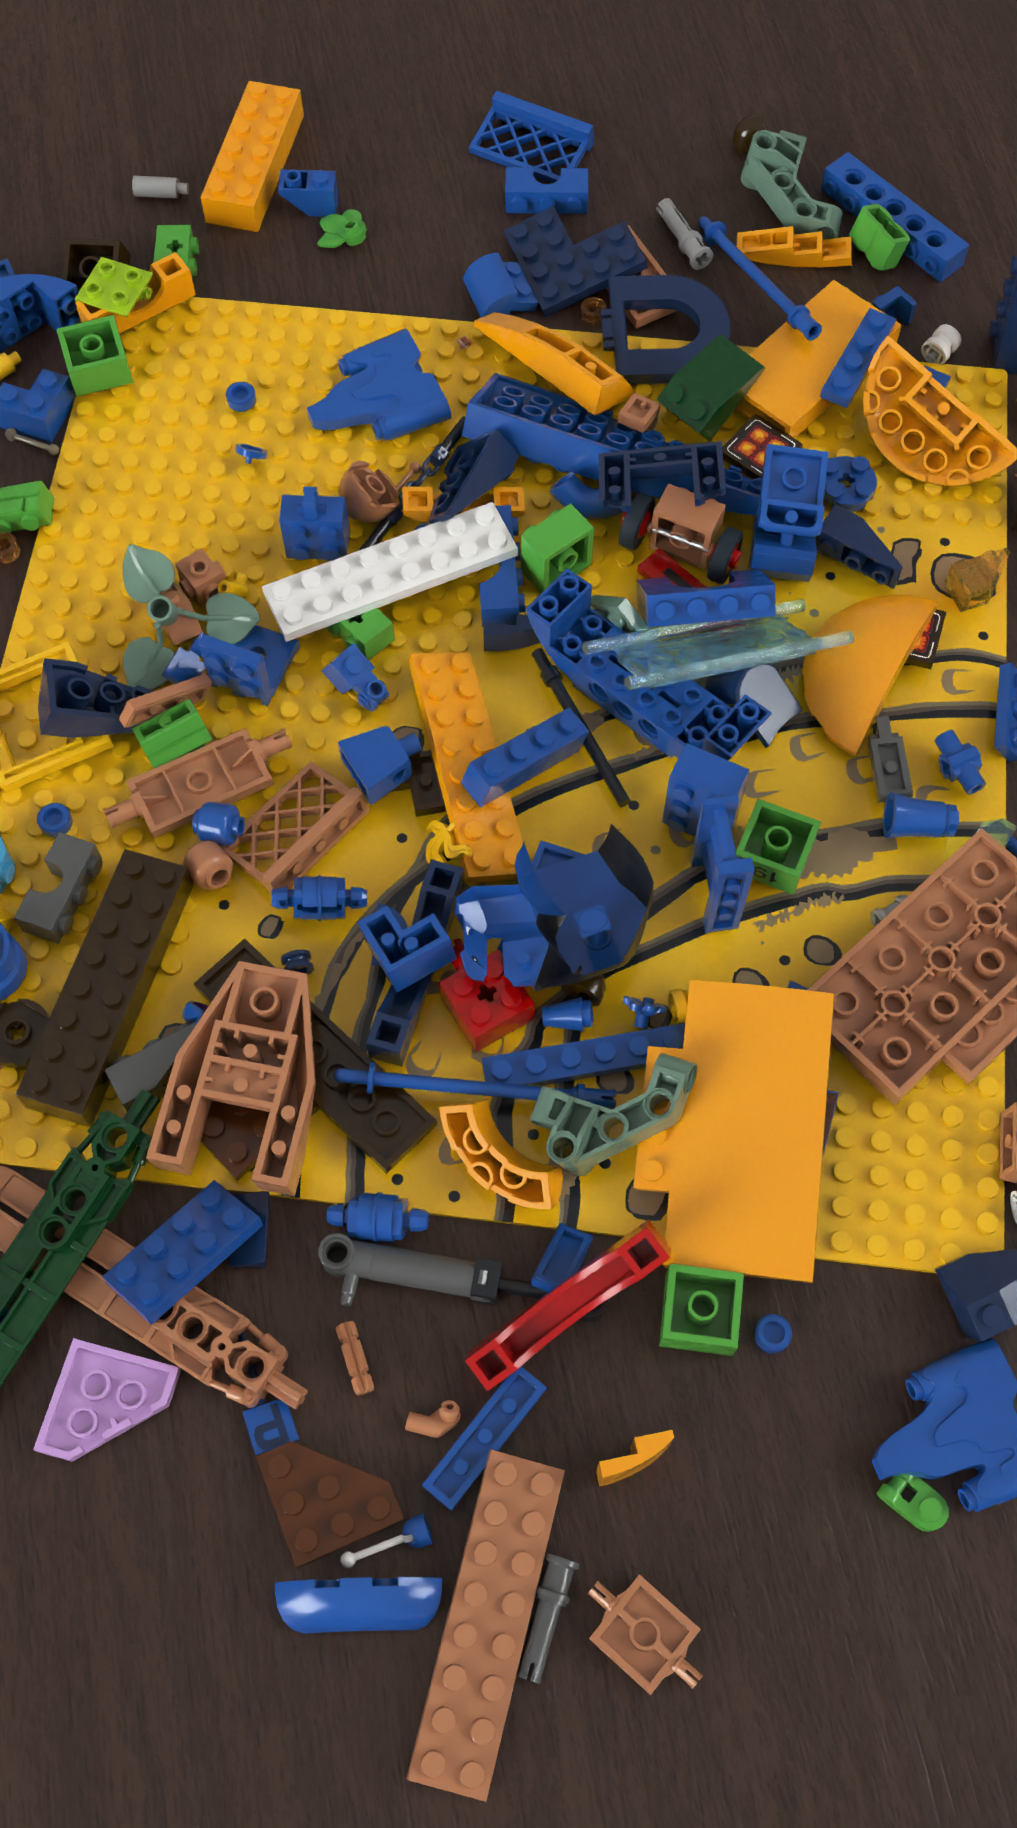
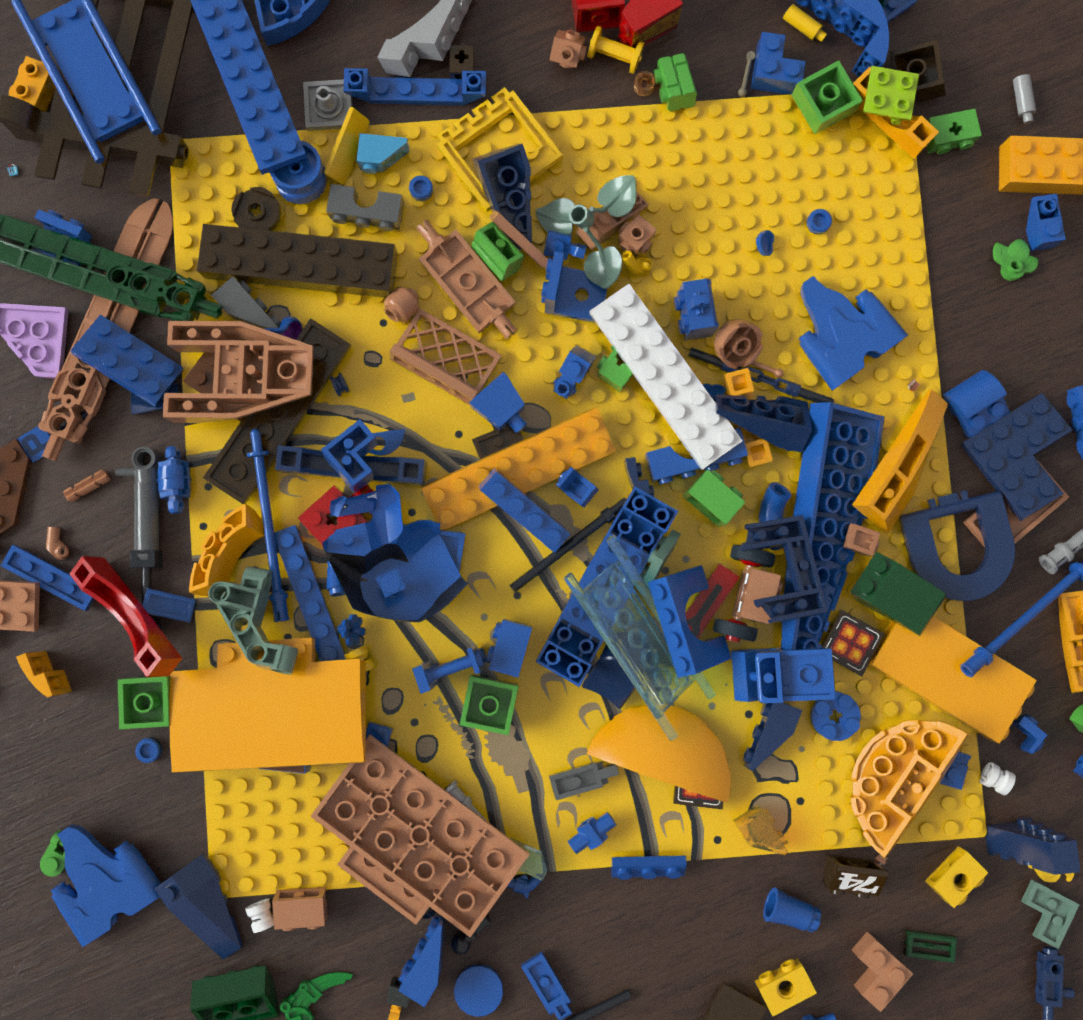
camera: 75 degrees right, 20 degrees up
blue head [192,802,245,847] -> none
blue piece [272,875,367,921] -> none
yellow piece [425,820,473,864] -> none
clear orange bush [580,297,606,326] -> none
blue plate [820,308,897,408] -> none
blue plant [883,792,959,838] -> none
none -> blue bracket [556,467,599,508]

